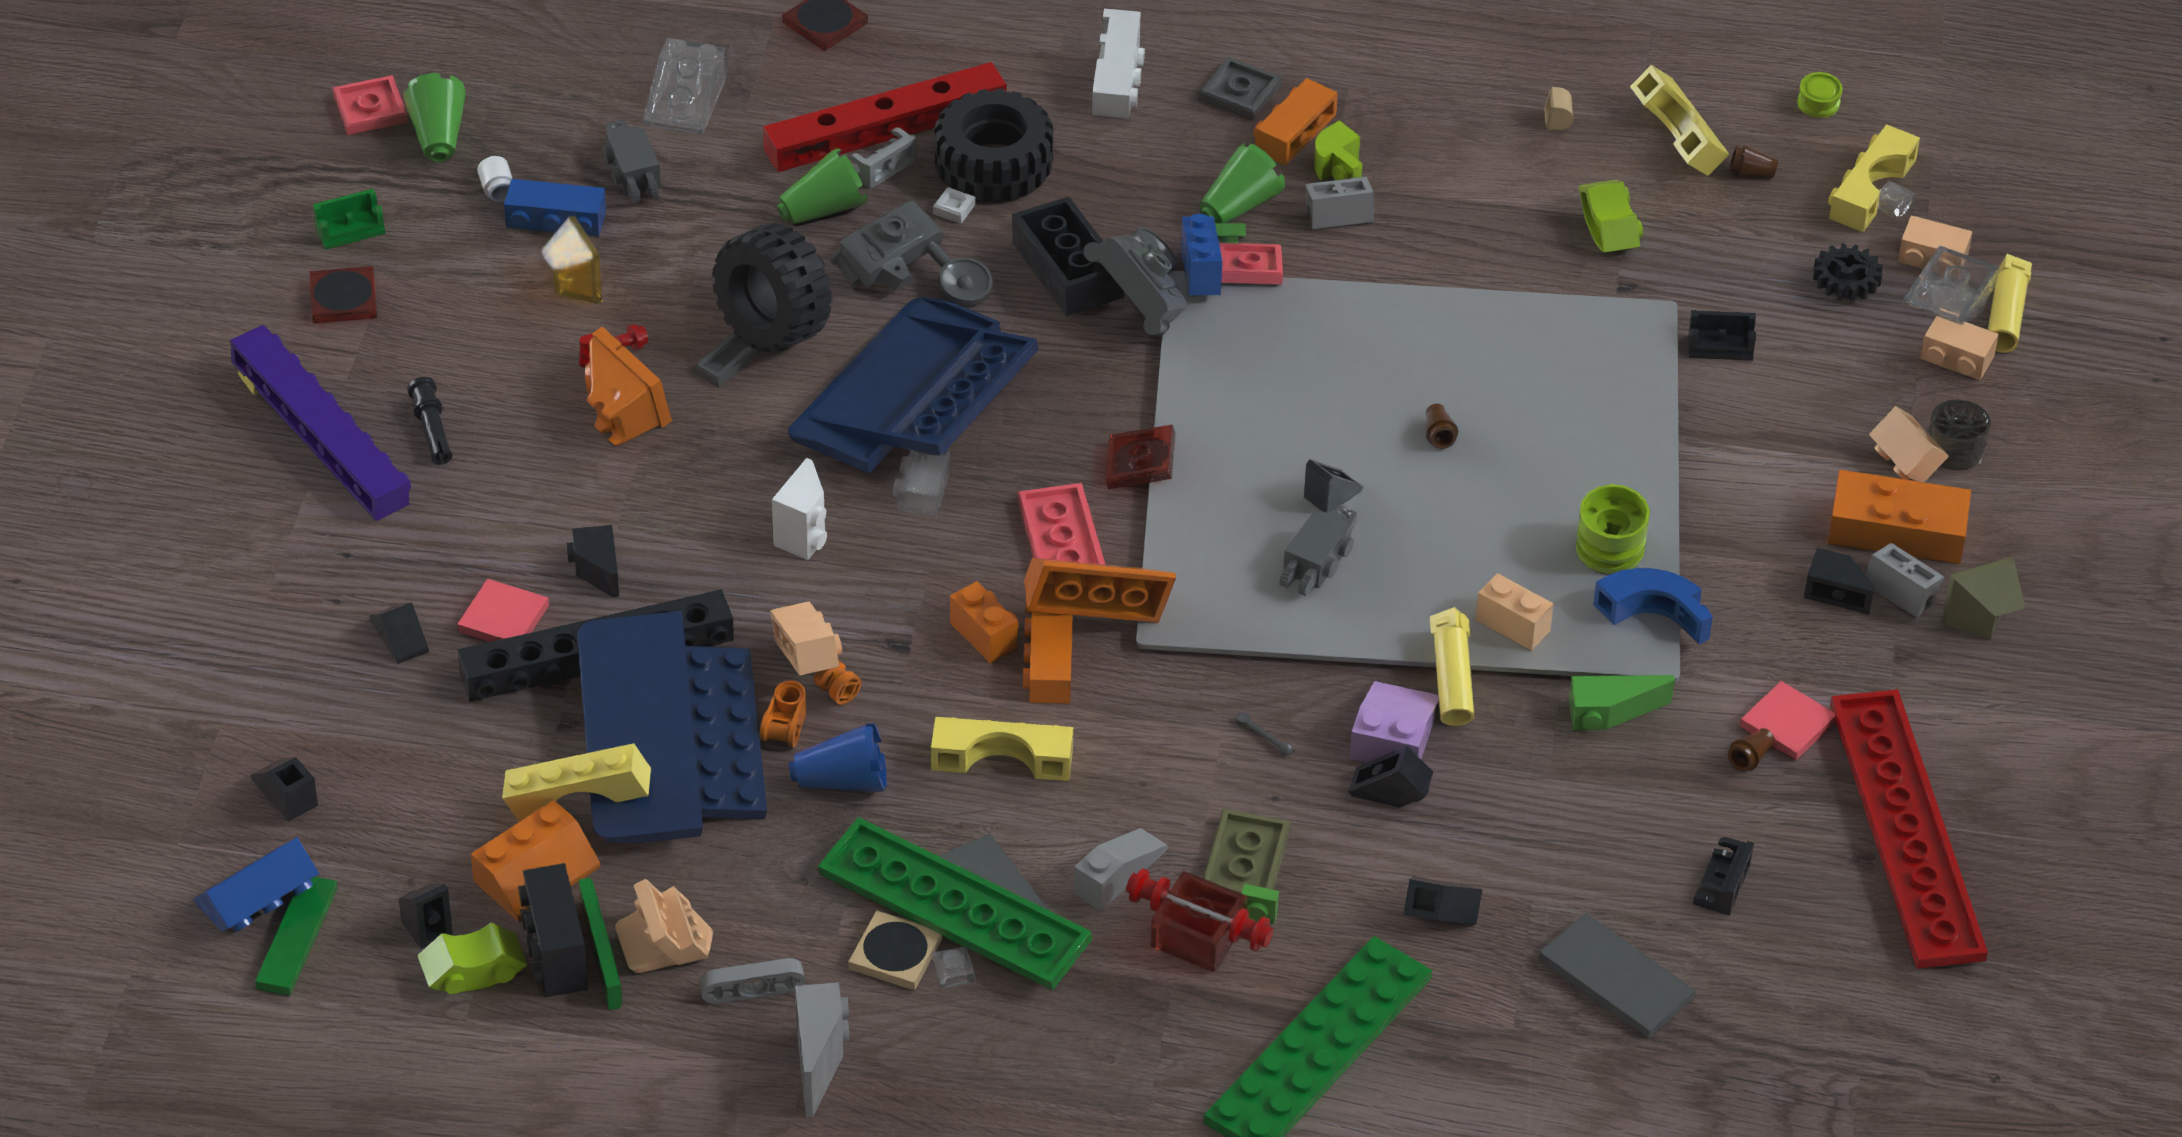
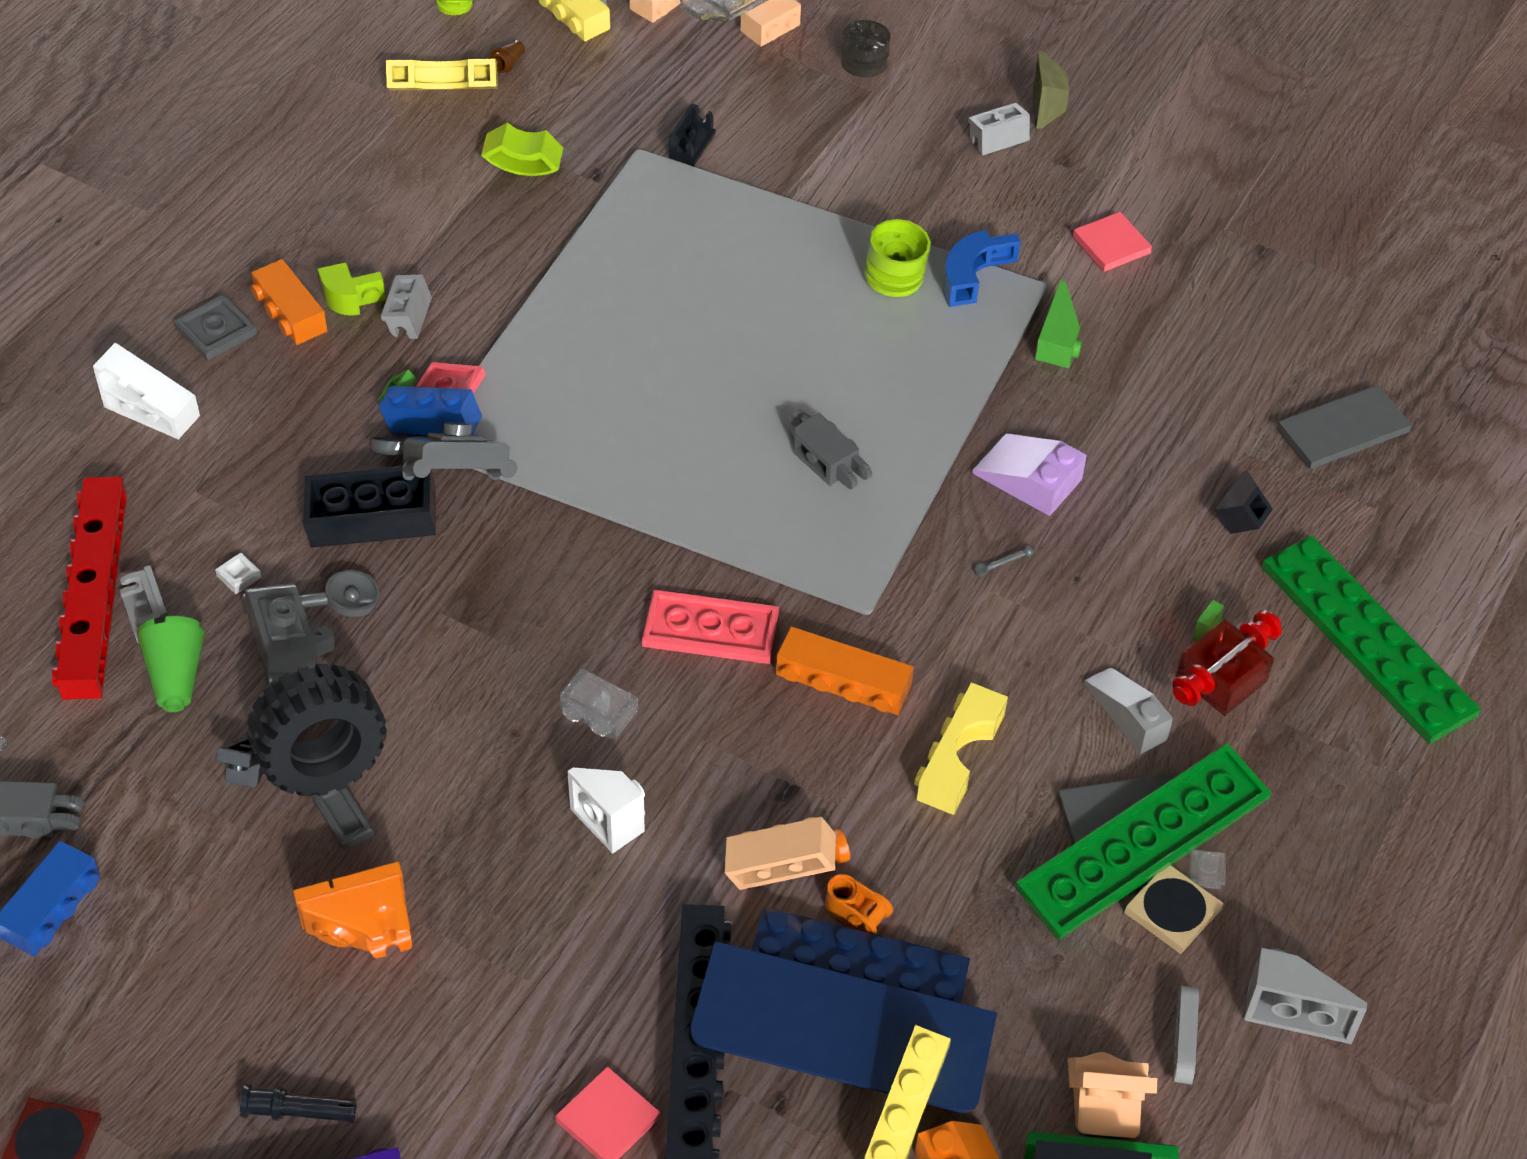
camera: 70 degrees left, 5 degrees up
clear yellow slope [541,216,603,304] -> none
black slope [566,525,619,597] -> none
red hinge [578,324,648,368] -> none
dark blue slope [788,297,1039,473] -> none
blue cone [789,723,887,792] -> none
black tyre [935,89,1054,203] -> none
orange brick [950,581,1019,663] -> none
orange slope [1024,558,1176,623] -> none
clear red tile [1105,424,1176,489] -> none
bright green cone [1200,143,1285,223] -> none
olive tile [1200,809,1291,902] -> none
black slope [1304,459,1363,514] -> none
black slope [1348,746,1433,807] -> none
reddish brown cone [1426,403,1458,449] -> none
light yellow piece [1430,607,1474,726] -> none
light nougat brick [1475,573,1554,651] -> none
tan brick [1544,87,1574,130] -> none
black hinge [1693,837,1754,916] -> none
reddish brown cone [1728,728,1775,771] -> none
black slope [1804,548,1875,614] -> none
black gear [1813,243,1883,302] -> none
orange brick [1828,469,1971,564] -> none
red plate [1830,689,1988,969] -> none
light nougat brick [1869,406,1949,482] -> none

